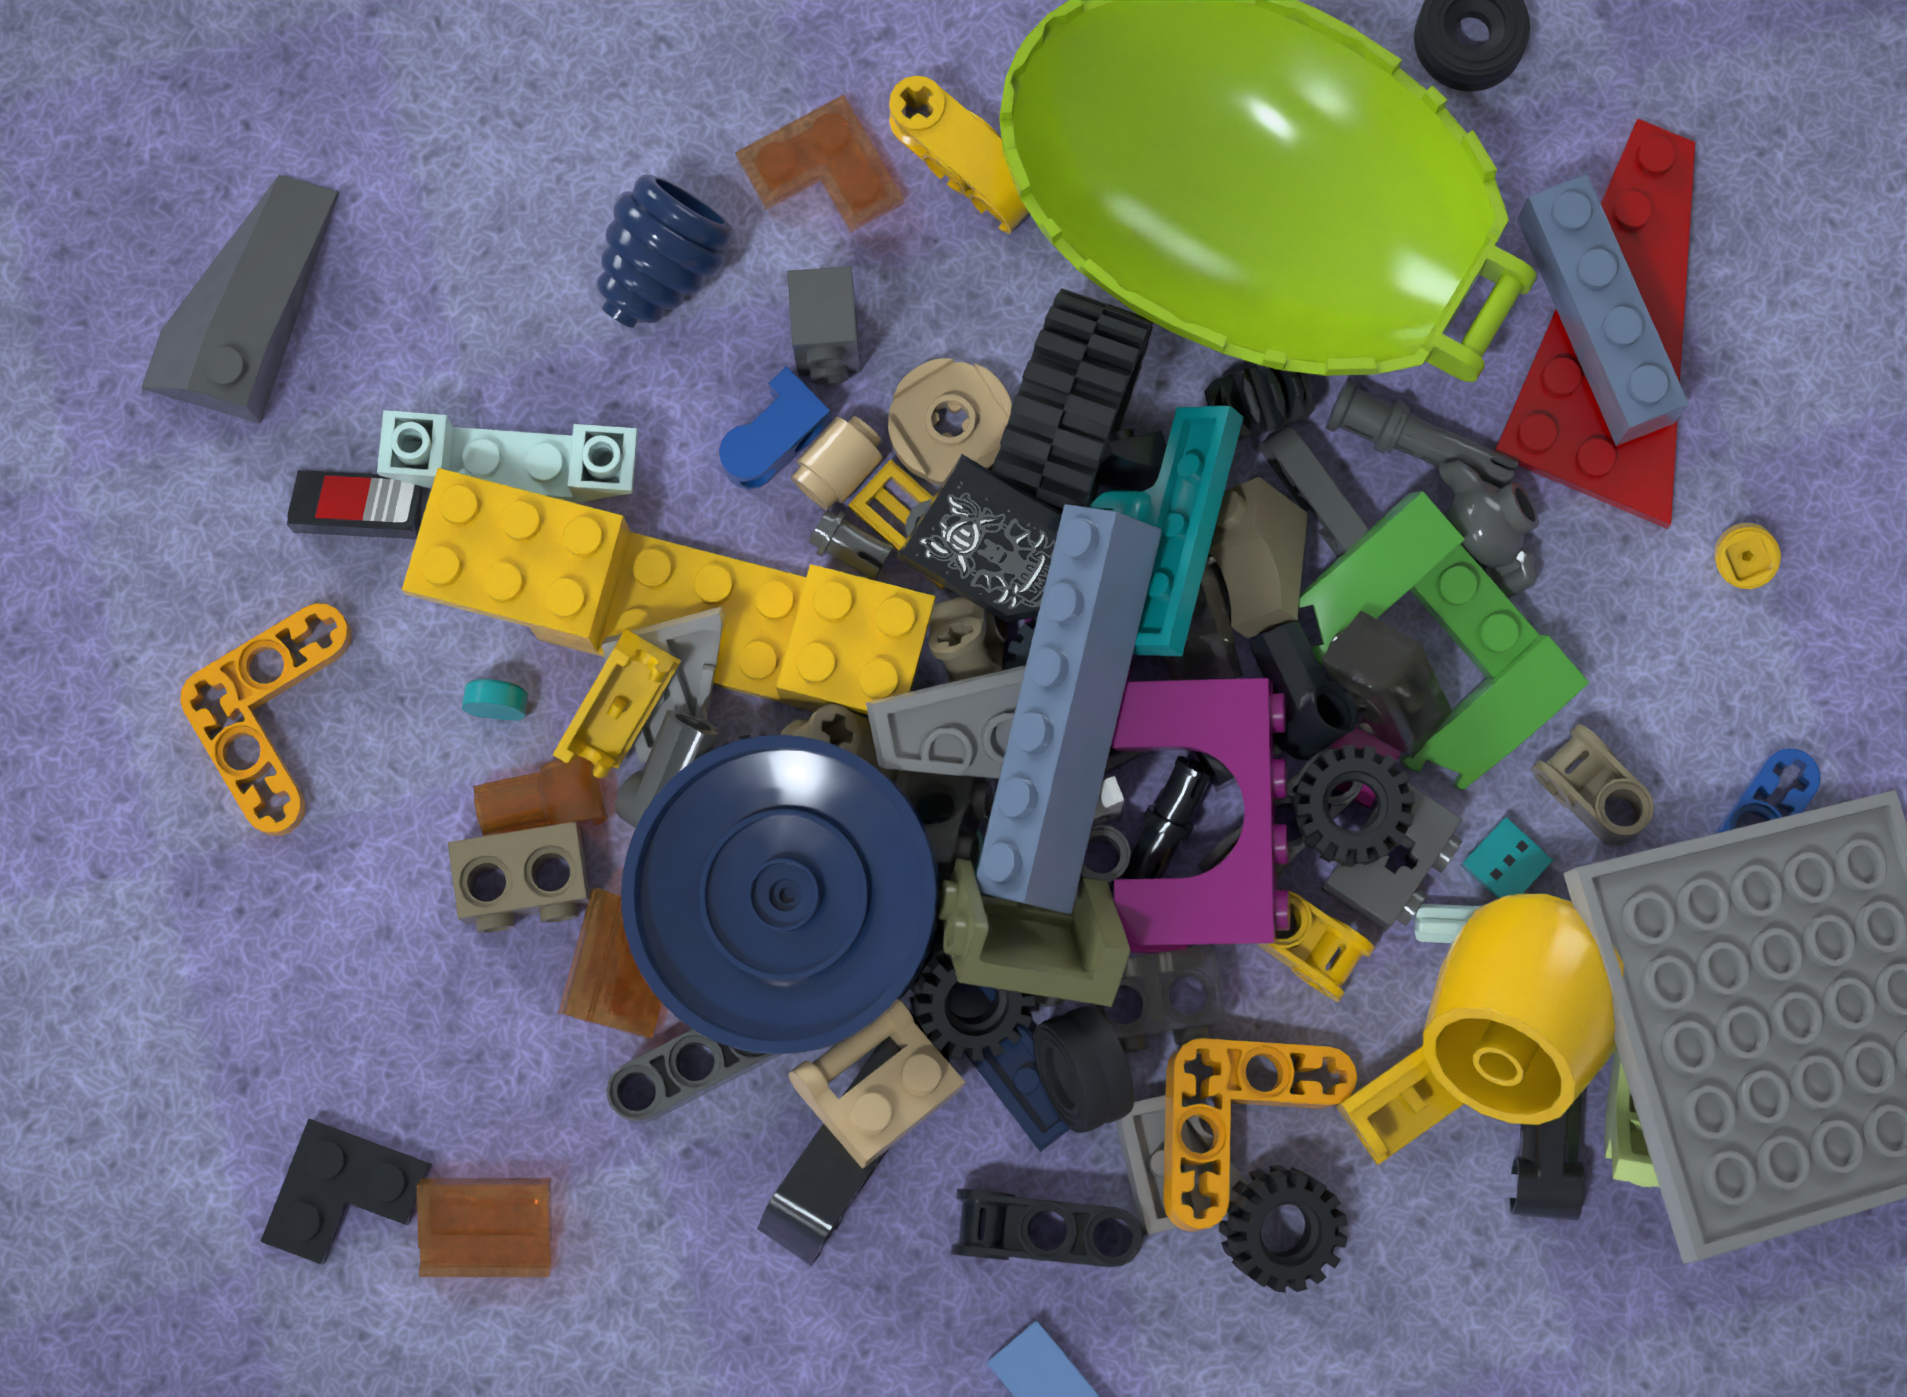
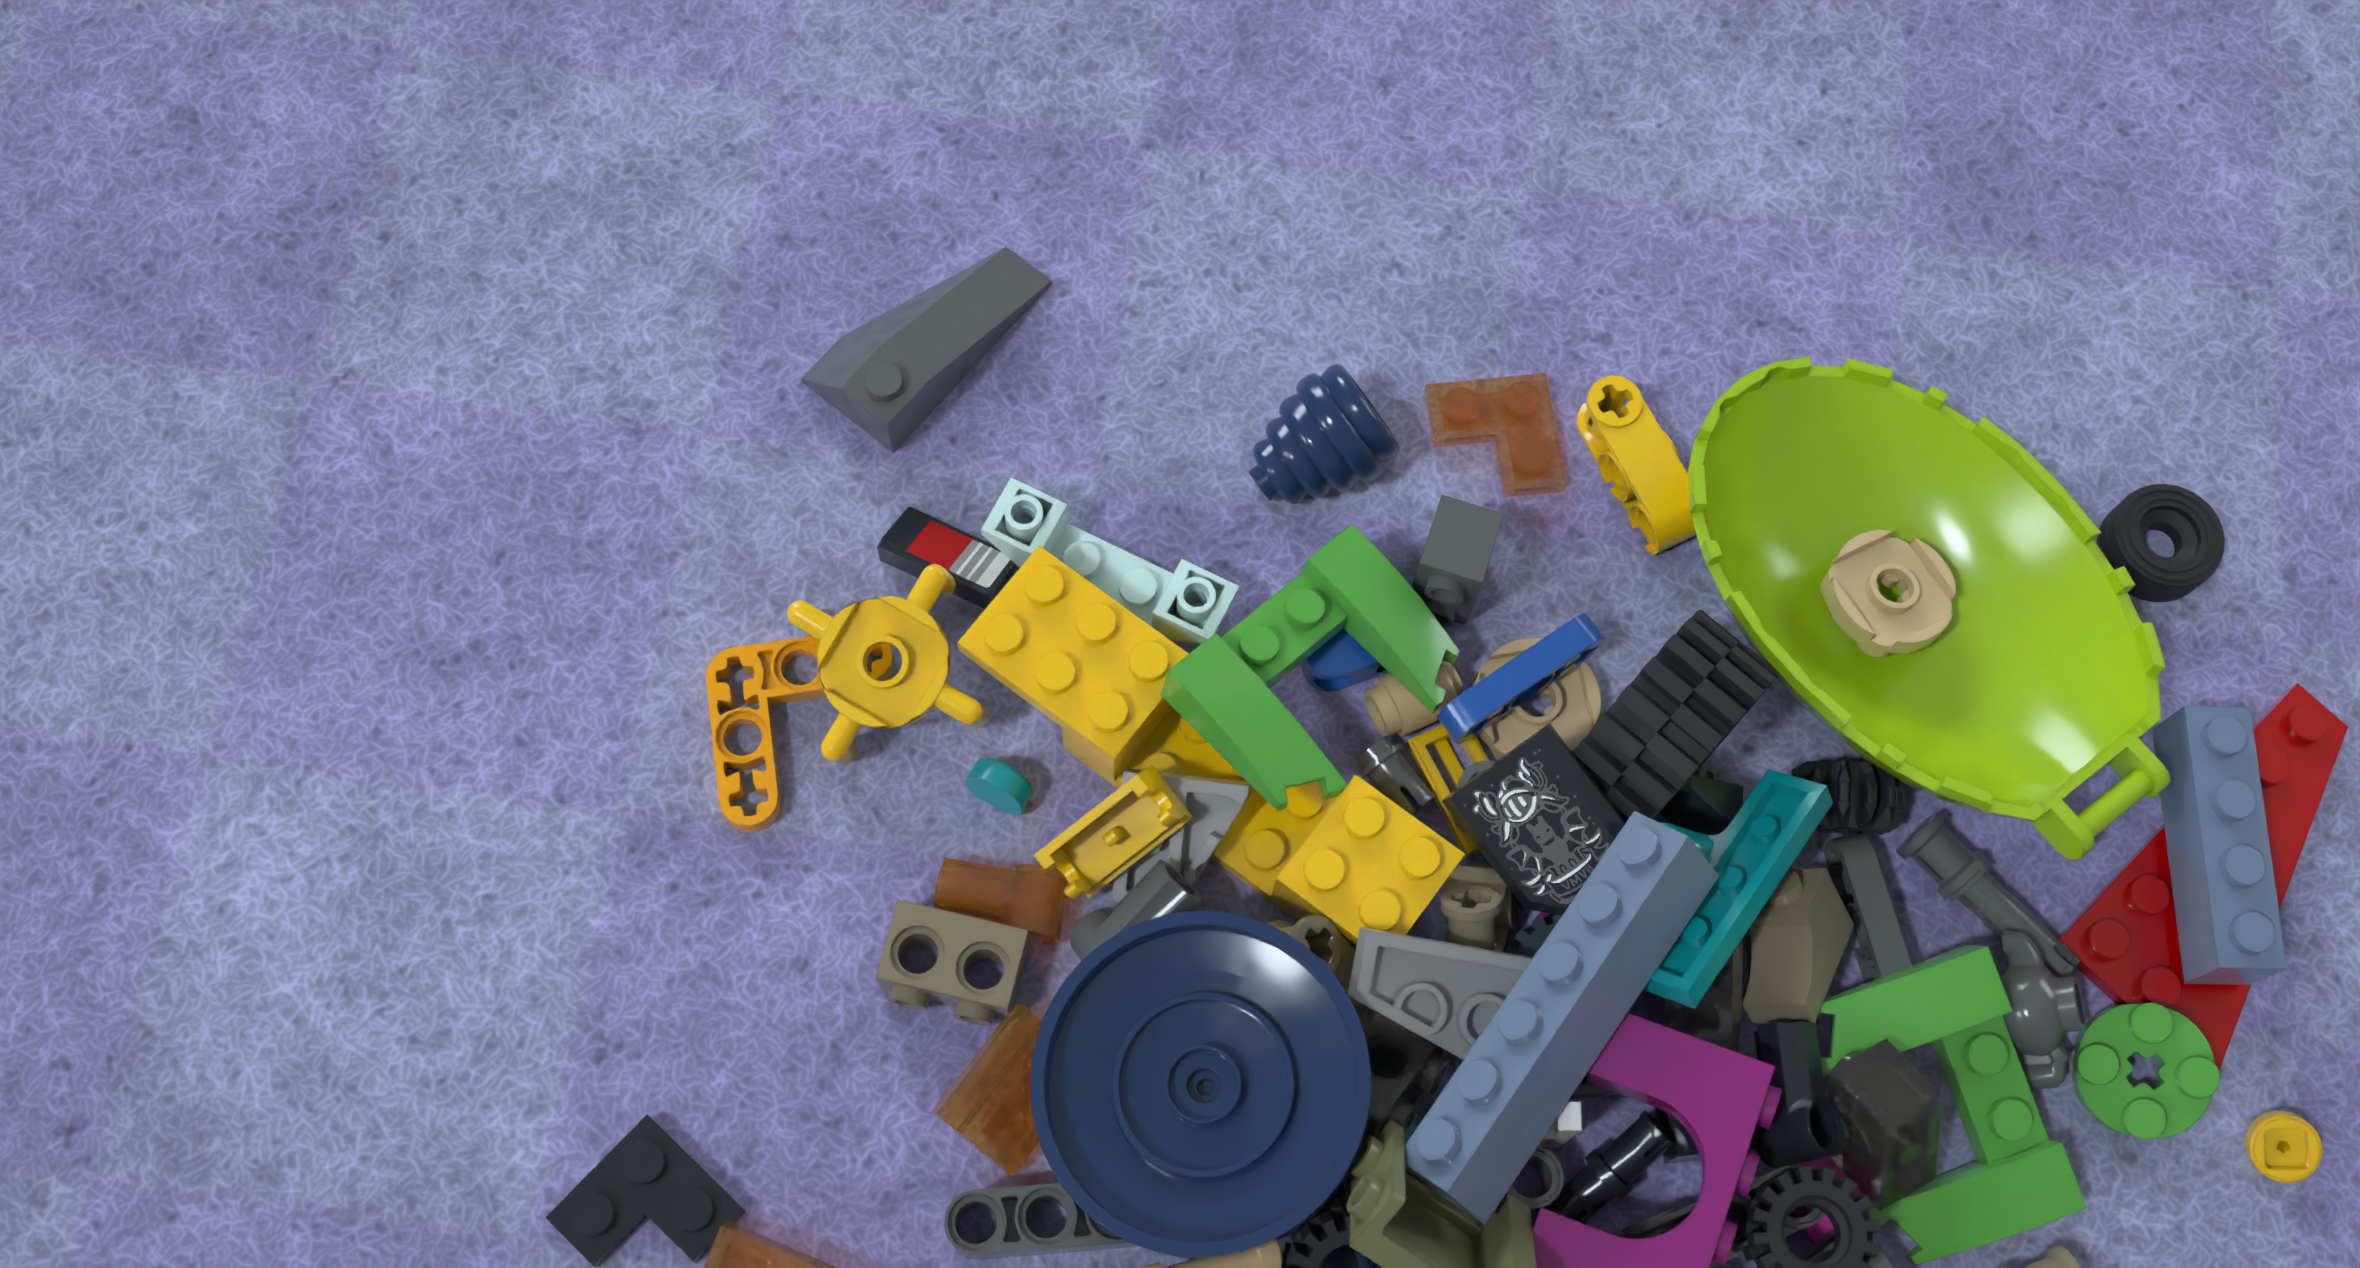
camera: 15 degrees right, 10 degrees down
none -> yellow plate [787,564,990,764]
none -> bright green wedge [1161,524,1460,811]
none -> blue beam [1437,613,1606,744]
none -> tan plate [1820,530,1956,658]
none -> bright green plate [2072,1003,2220,1140]

